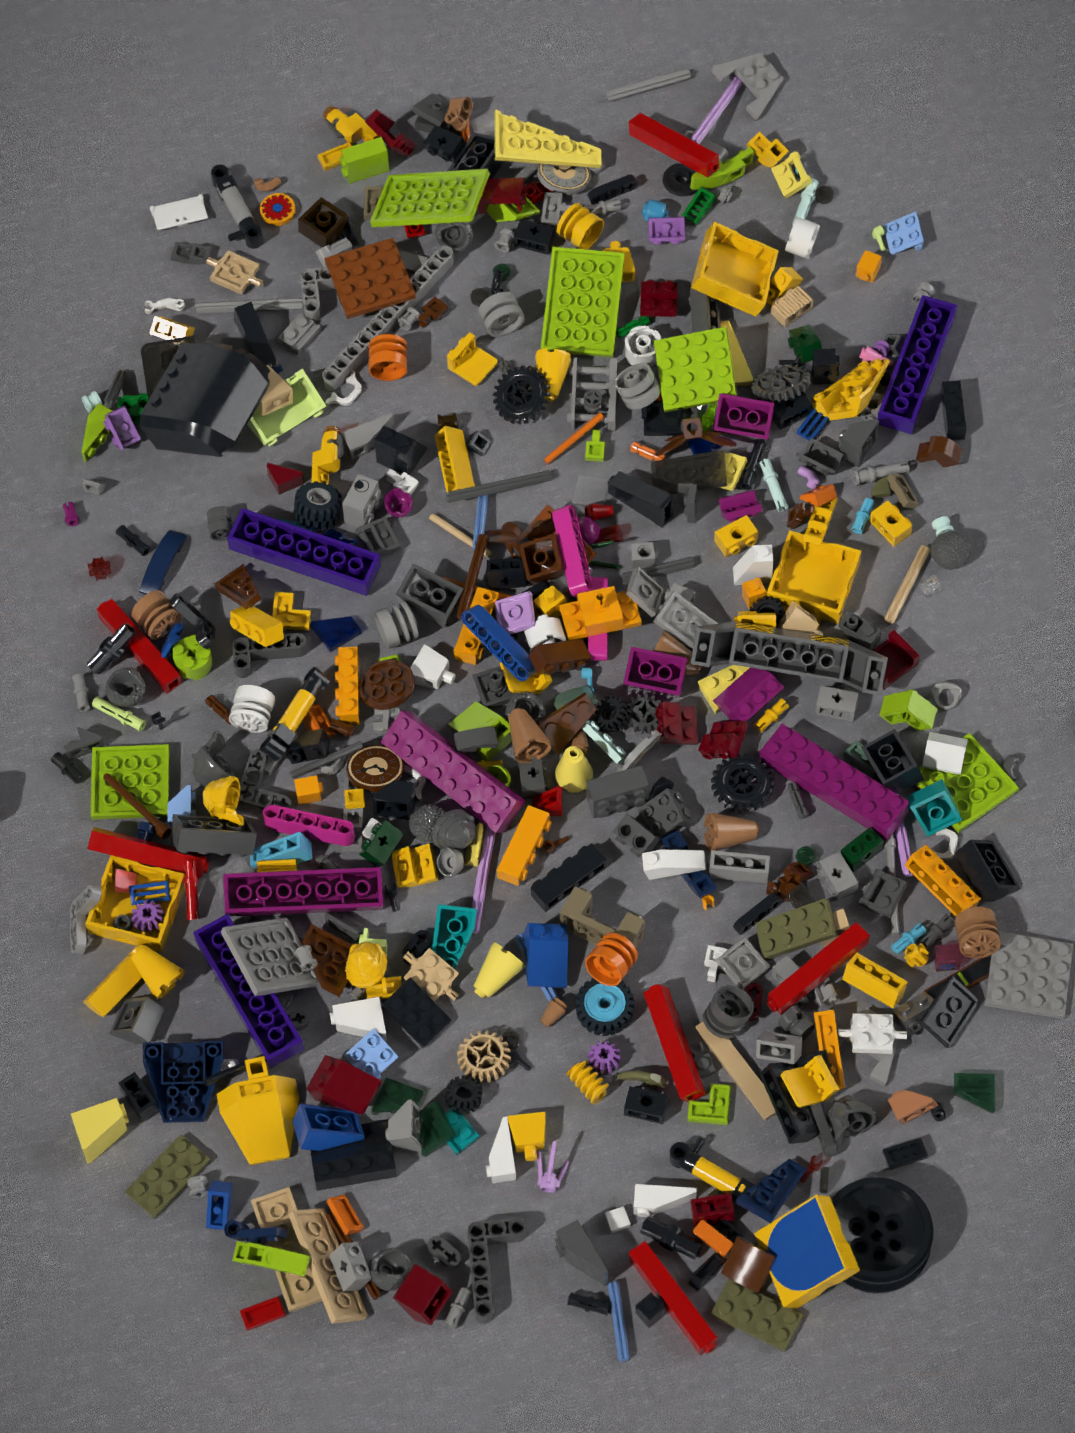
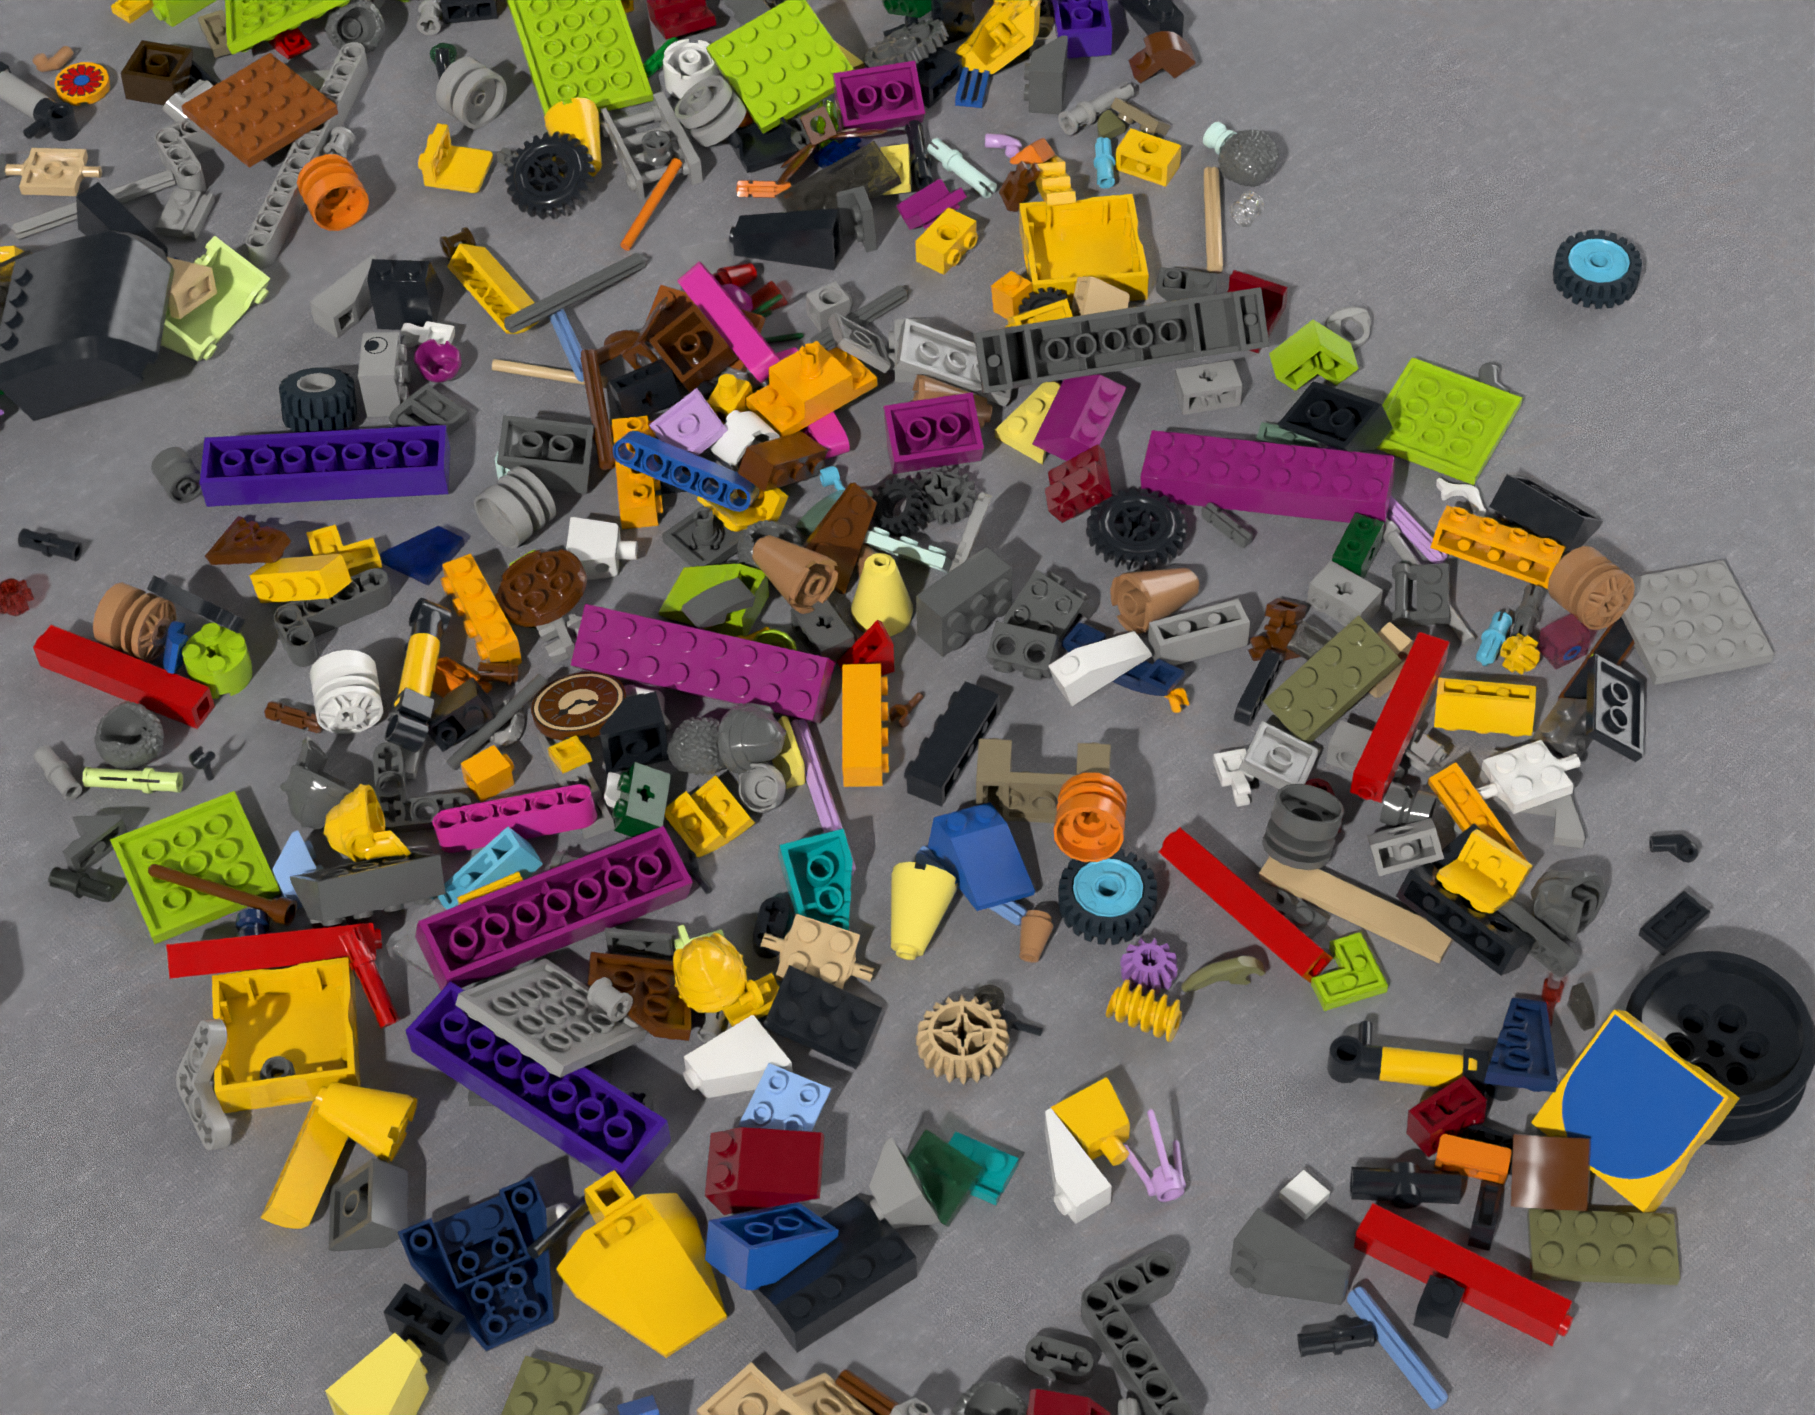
camera: 25 degrees left, 10 degrees down
black piece [87,623,137,675] -> none
coral slope [115,869,137,893] -> none
blue tile [129,881,171,905] -> none
medium lavender gear [131,900,165,934] -> none
dark blue slope [139,530,187,595] -> none
dark red slope [266,463,304,495] -> none
yellow plate [311,426,344,485] -> none
white helmet [325,370,362,406] -> none
orange tile [327,1195,364,1235] -> none
clear green wing [371,1077,424,1115] -> none
reddish brown plate [418,296,448,328] -> none
black tyre [445,1075,483,1114] -> none
black slope [466,431,491,456] -> none
clear smoke tile [471,288,489,307] -> none
lime plate [585,430,605,462] -> none
black brick [624,1086,669,1124] -> none
white slope [634,1184,696,1217] -> none
black slope [649,776,674,800] -> none
dark red plate [655,702,698,745] -> none
white slope [733,545,773,585] -> none
yellow pin [754,698,789,733] -> none
dark grey bracket [796,438,845,475] -> none
clear green plate [796,846,815,865] -> none
nougat slope [888,1090,938,1124] -> none
teal slope [908,779,962,837] -> none
white slope [922,732,968,775] -> none
clear green wing [954,1073,995,1113] -> none

